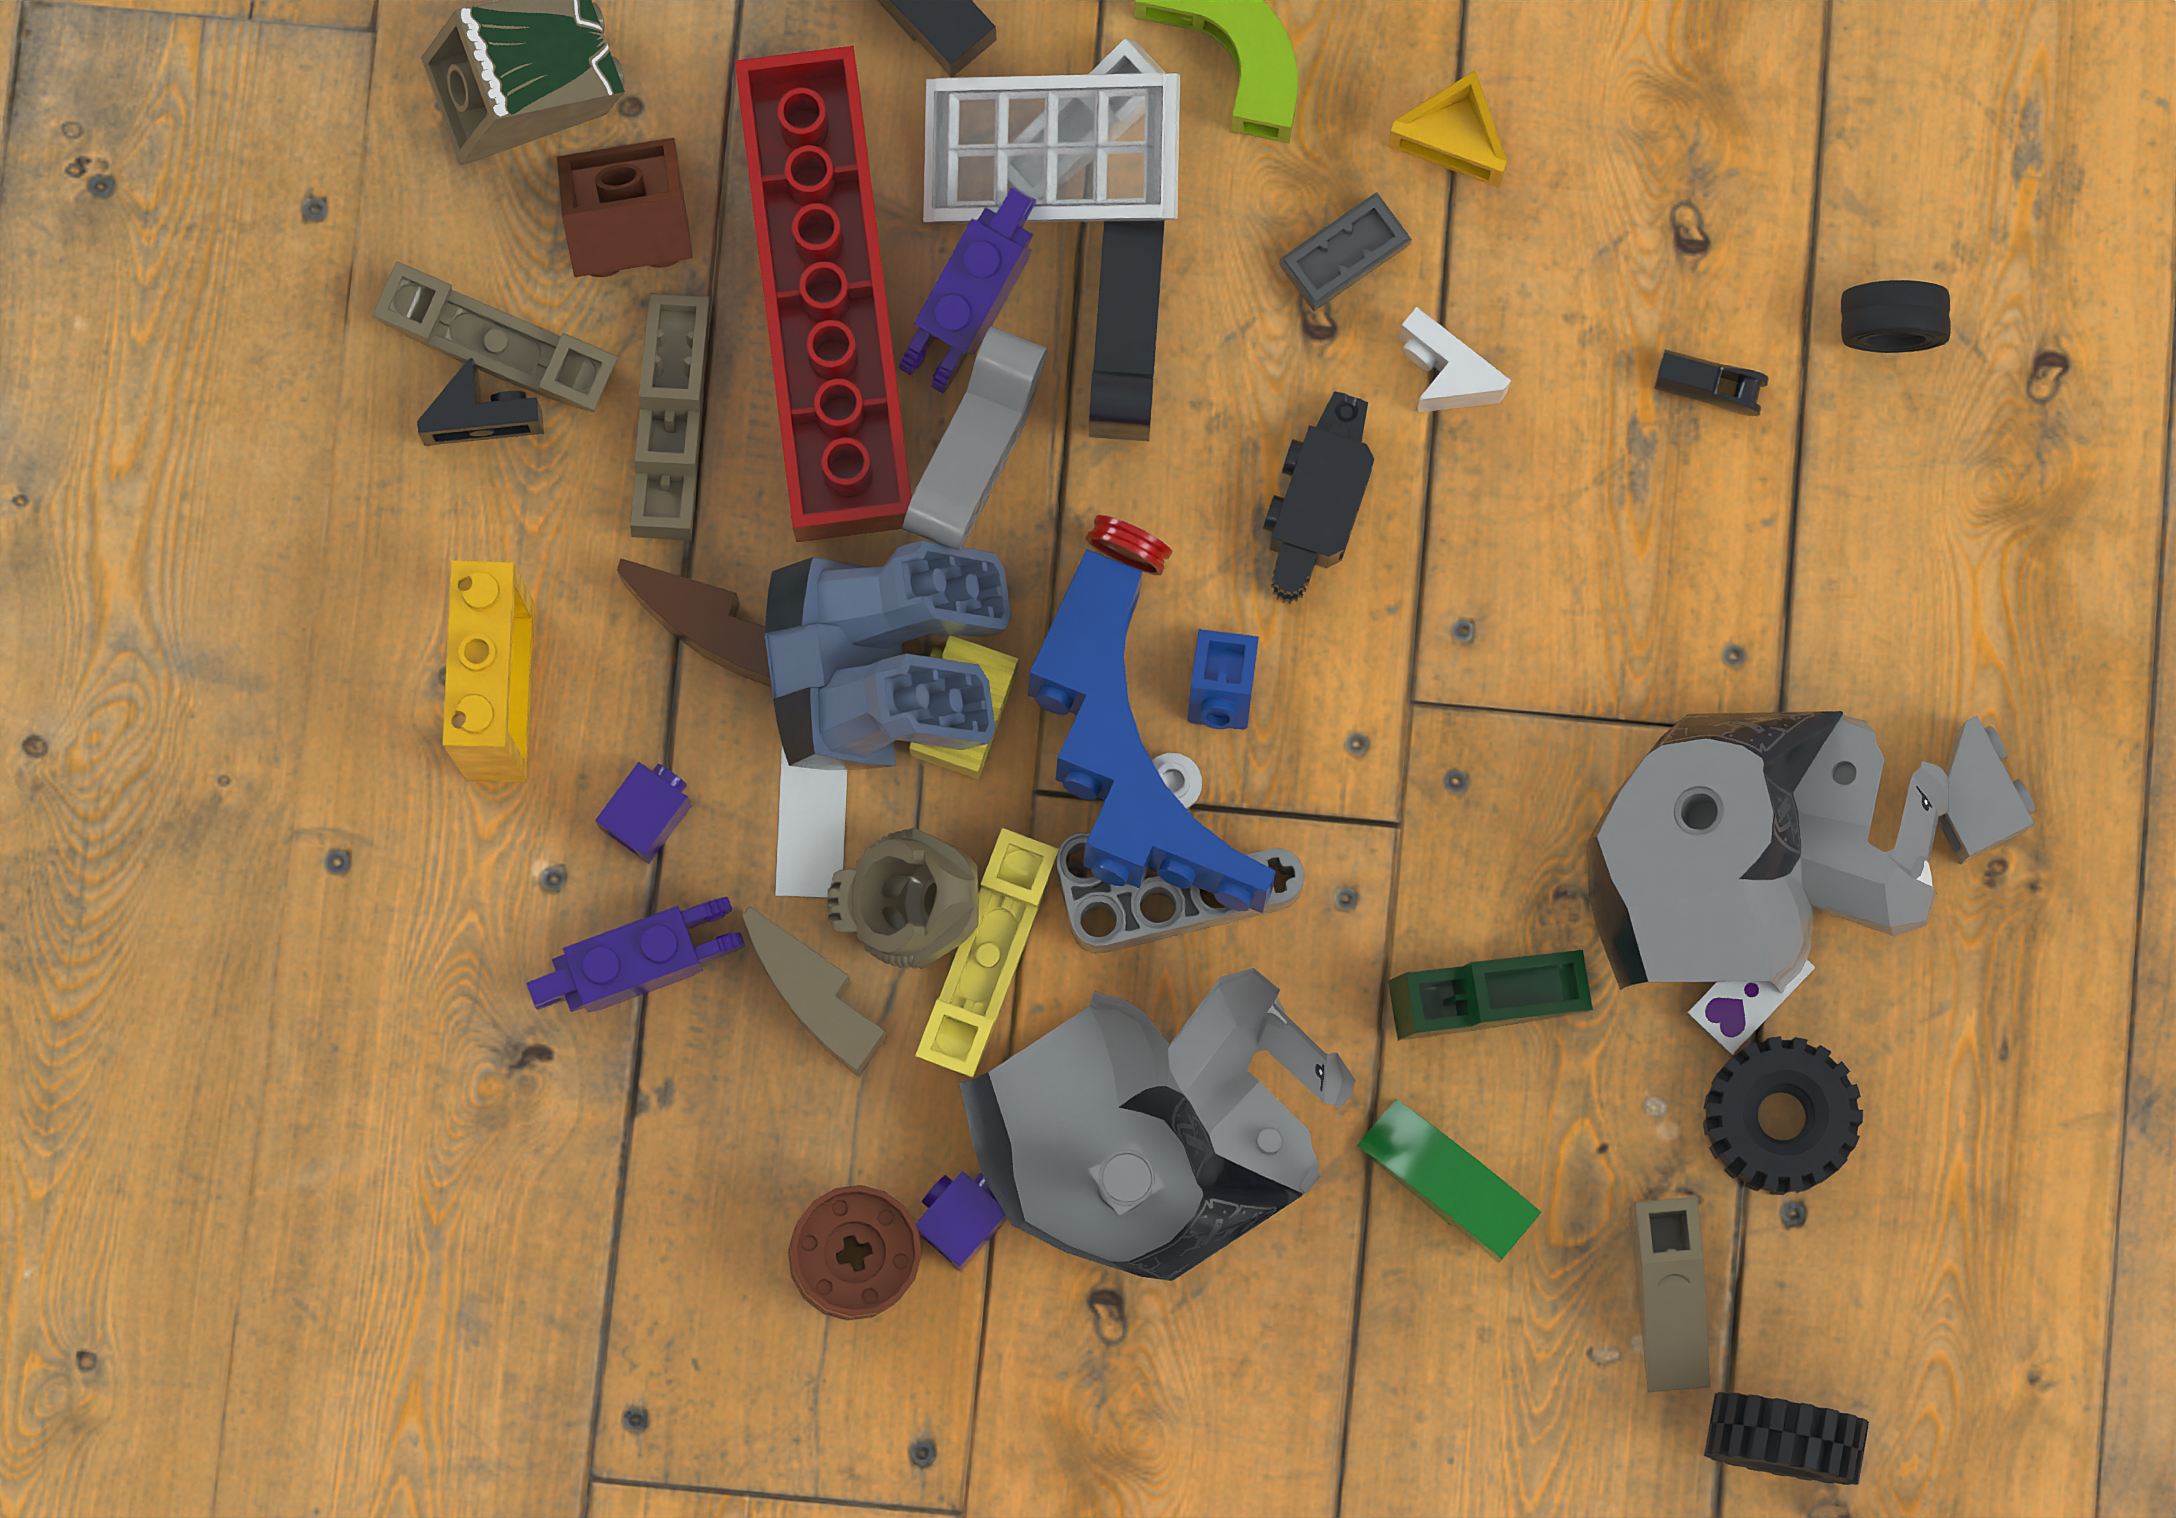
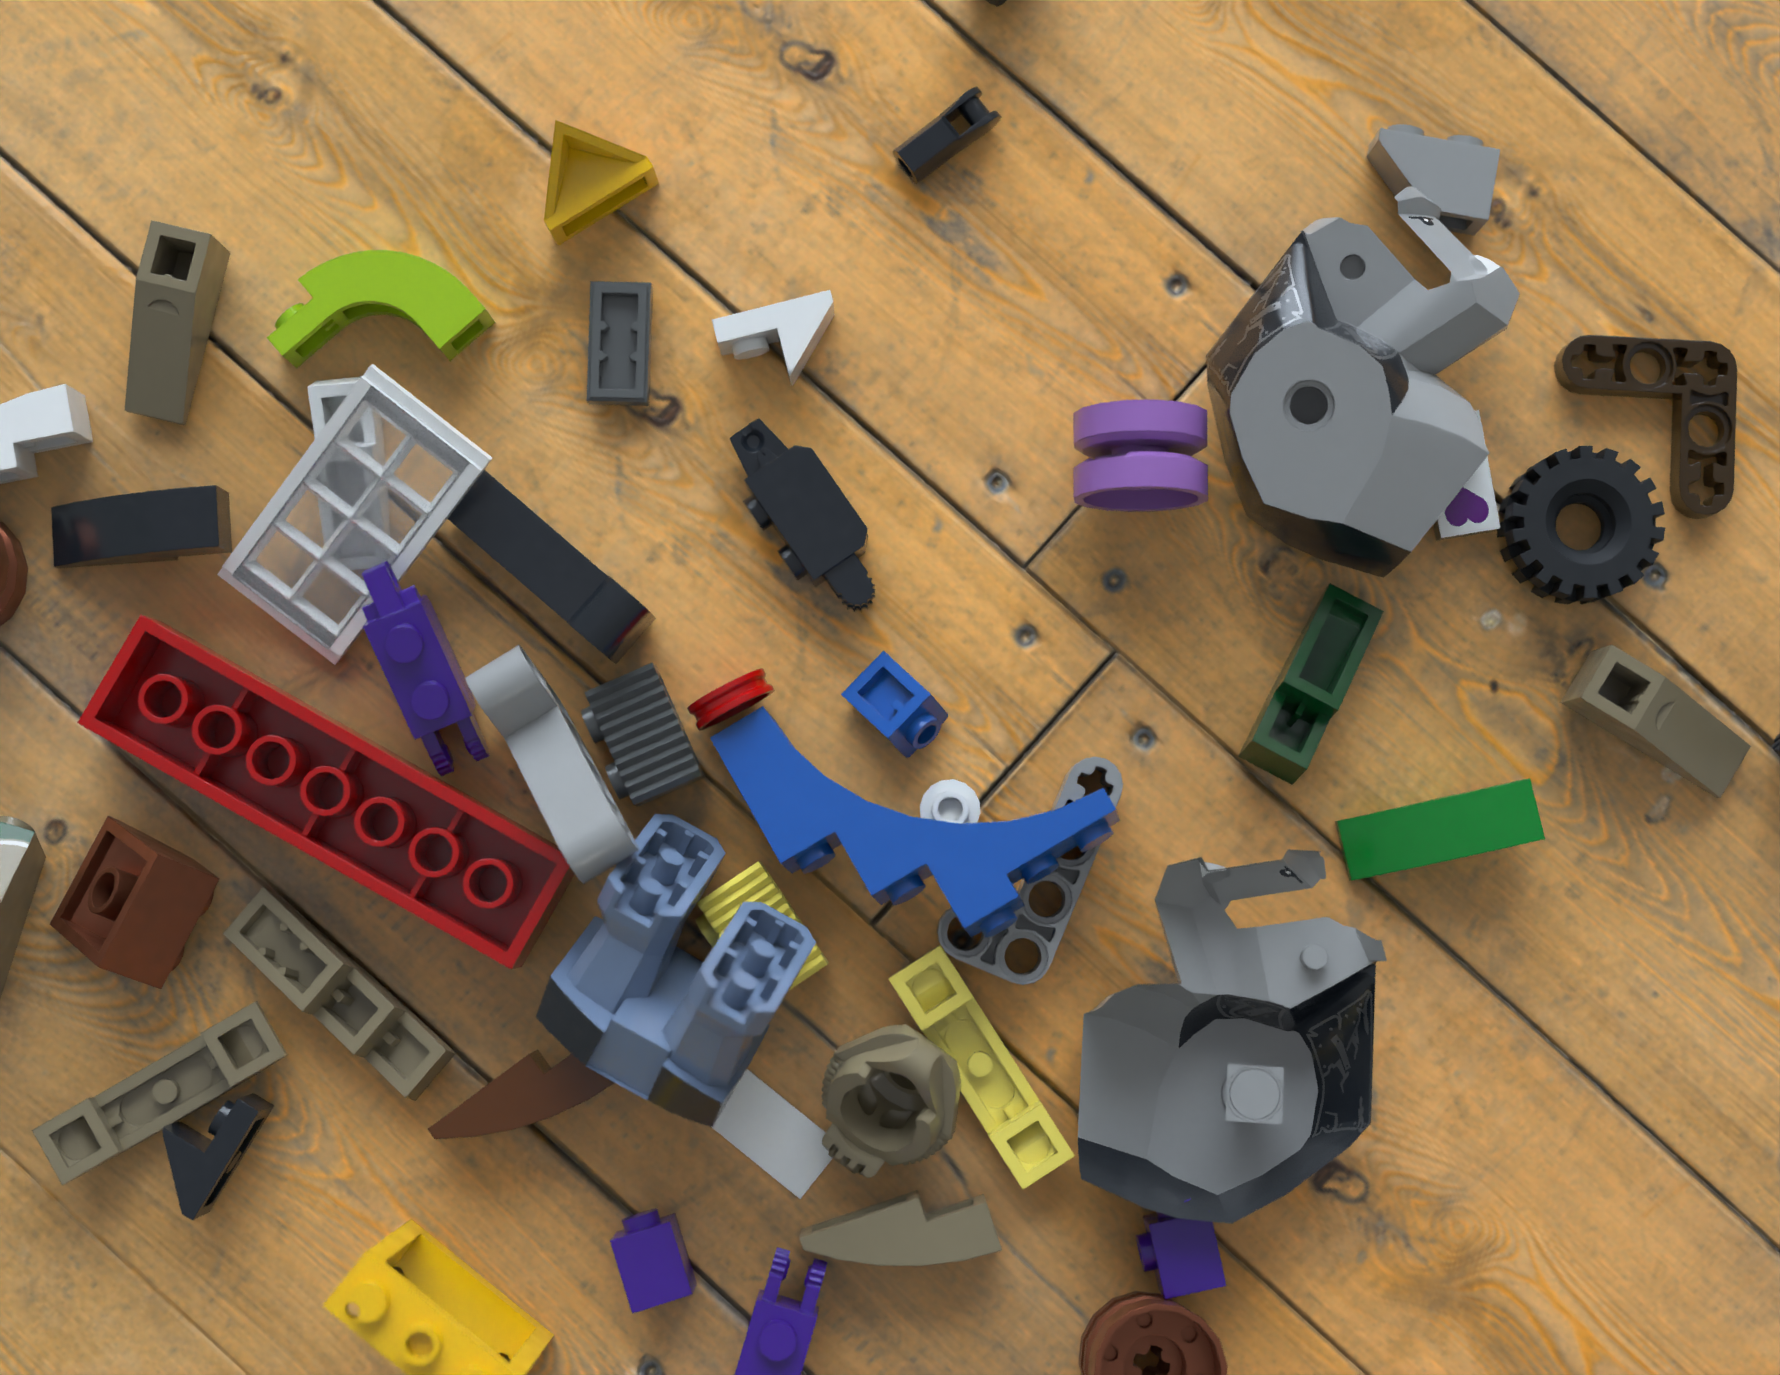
camera: 55 degrees left, 5 degrees up
none -> dark grey brick [581,662,705,807]
none -> medium lavender wheel [1073,399,1208,512]
none -> dark brown beam [1554,335,1737,519]

